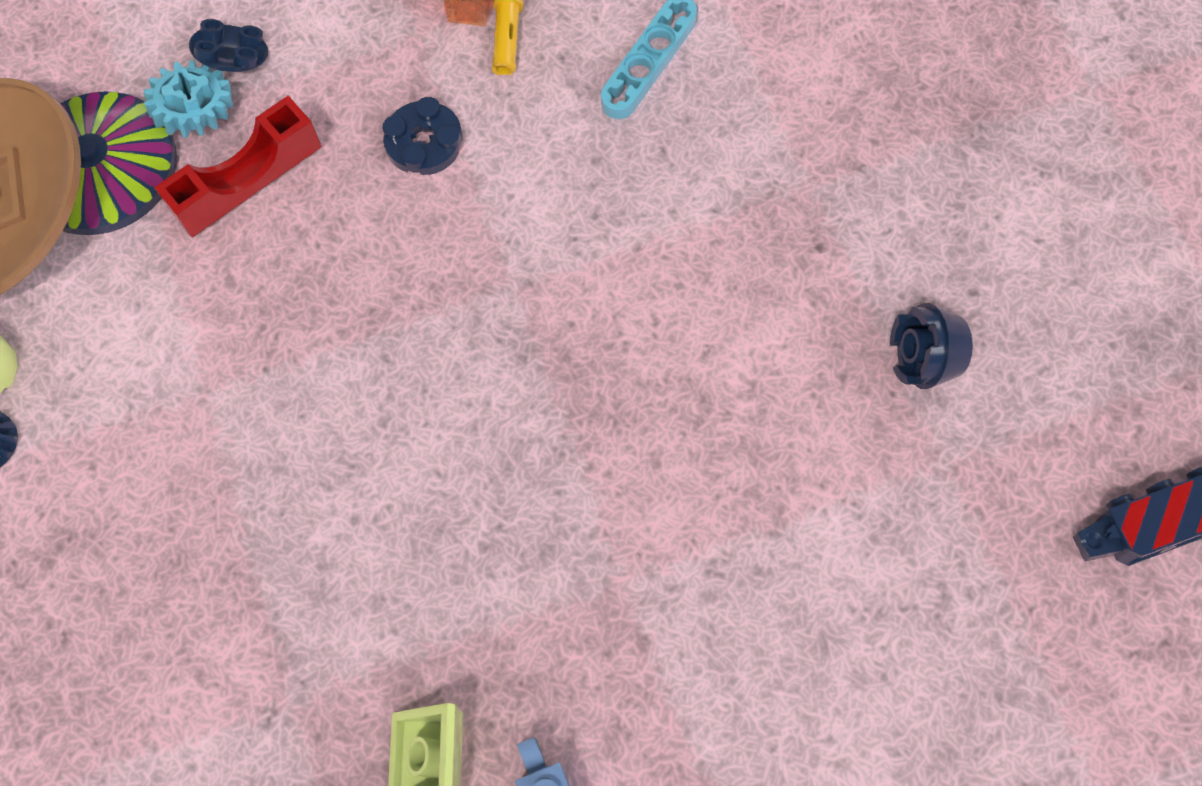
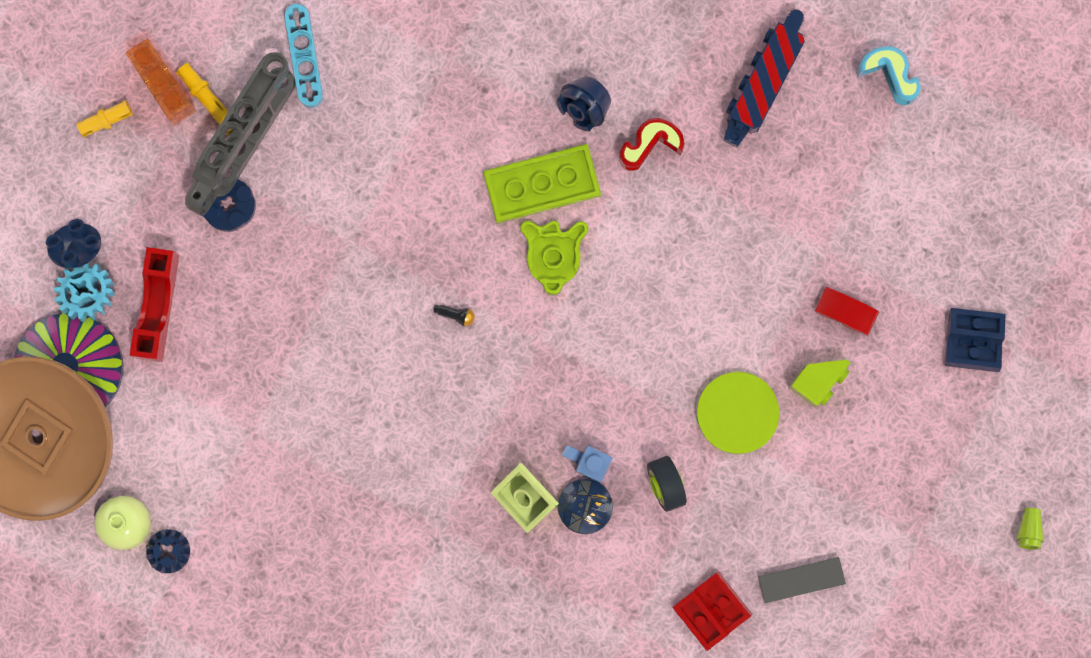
camera: 45 degrees left, 15 degrees up
none -> dark grey piece [185,52,295,216]
none -> black piece [433,305,475,327]
none -> lime tile [483,143,602,224]
none -> lime tile [520,220,589,295]
none -> red animal [619,118,685,171]

